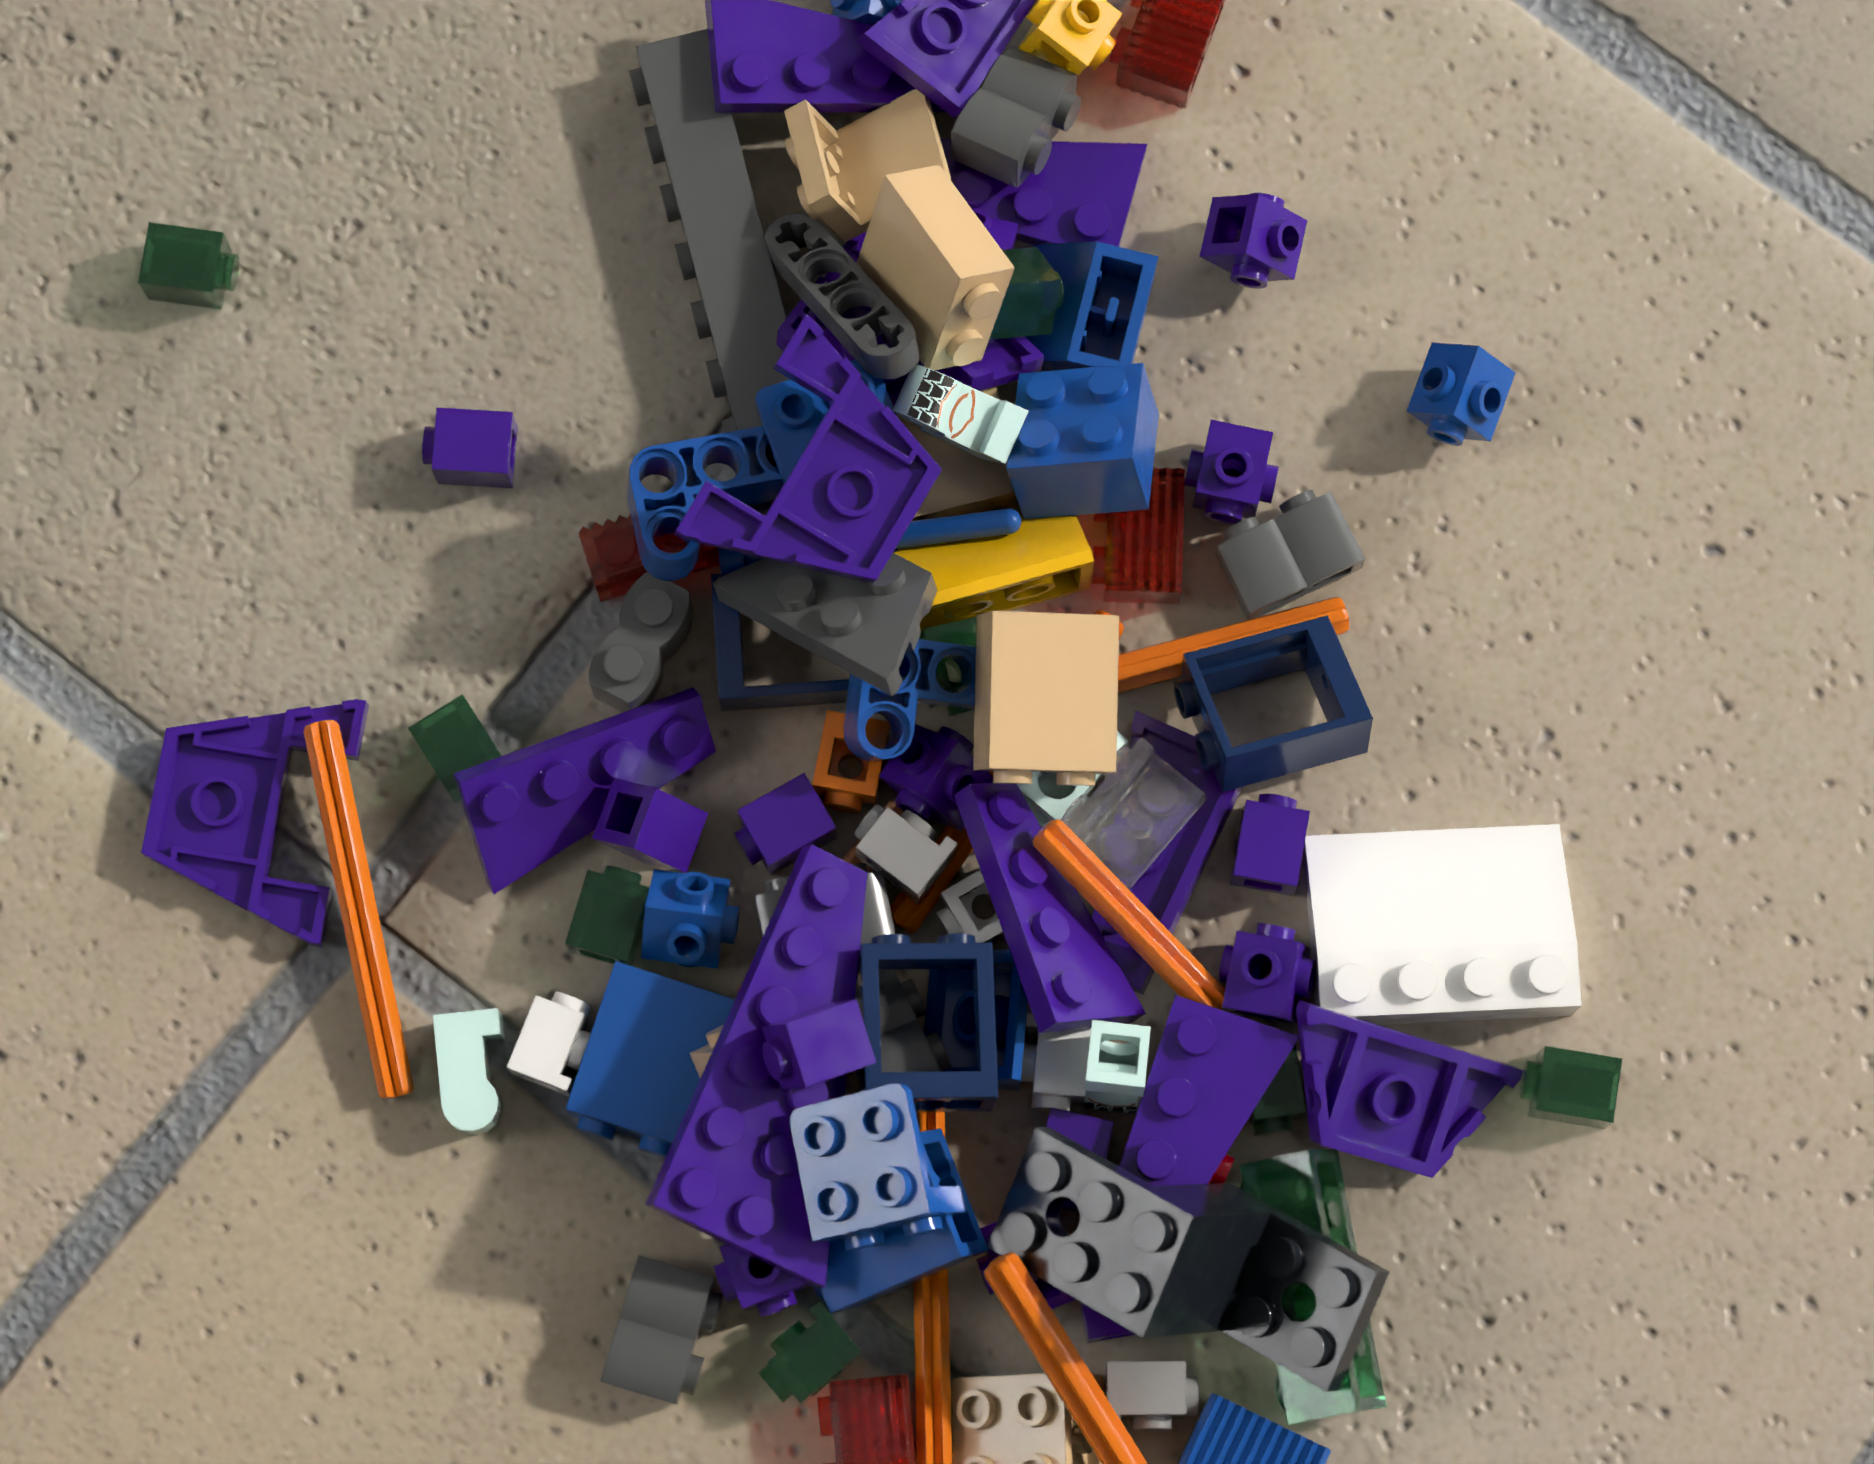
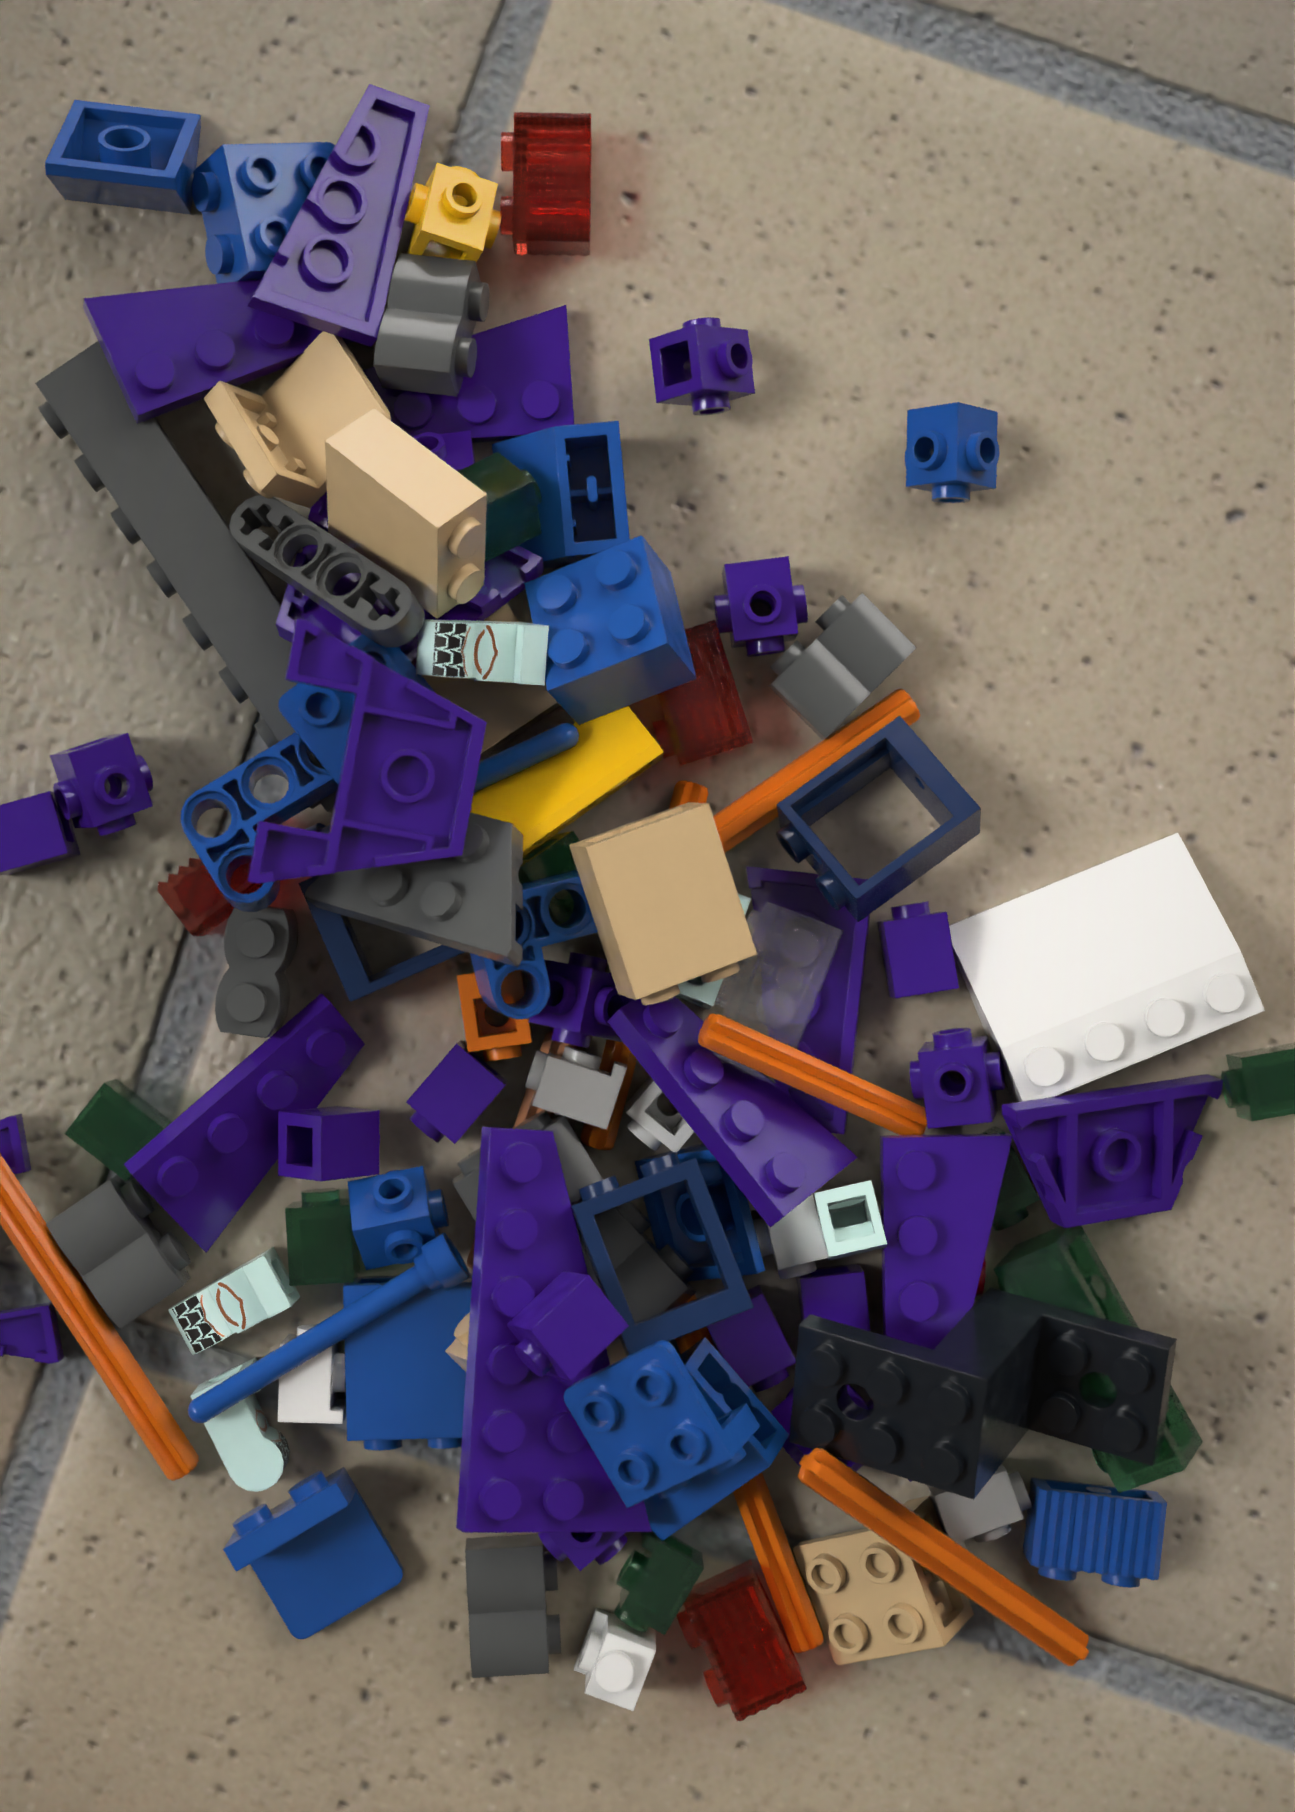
camera: 20 degrees left, 10 degrees up
none -> dark grey brick [46,1174,191,1329]
none -> dark purple brick [49,733,153,836]
none -> light aqua leg [168,1247,300,1355]
none -> blue piece [188,1233,471,1423]
none -> blue bracket [223,1467,404,1639]
none -> white brick [574,1608,656,1711]
none -> dark purple brick [707,1285,796,1392]

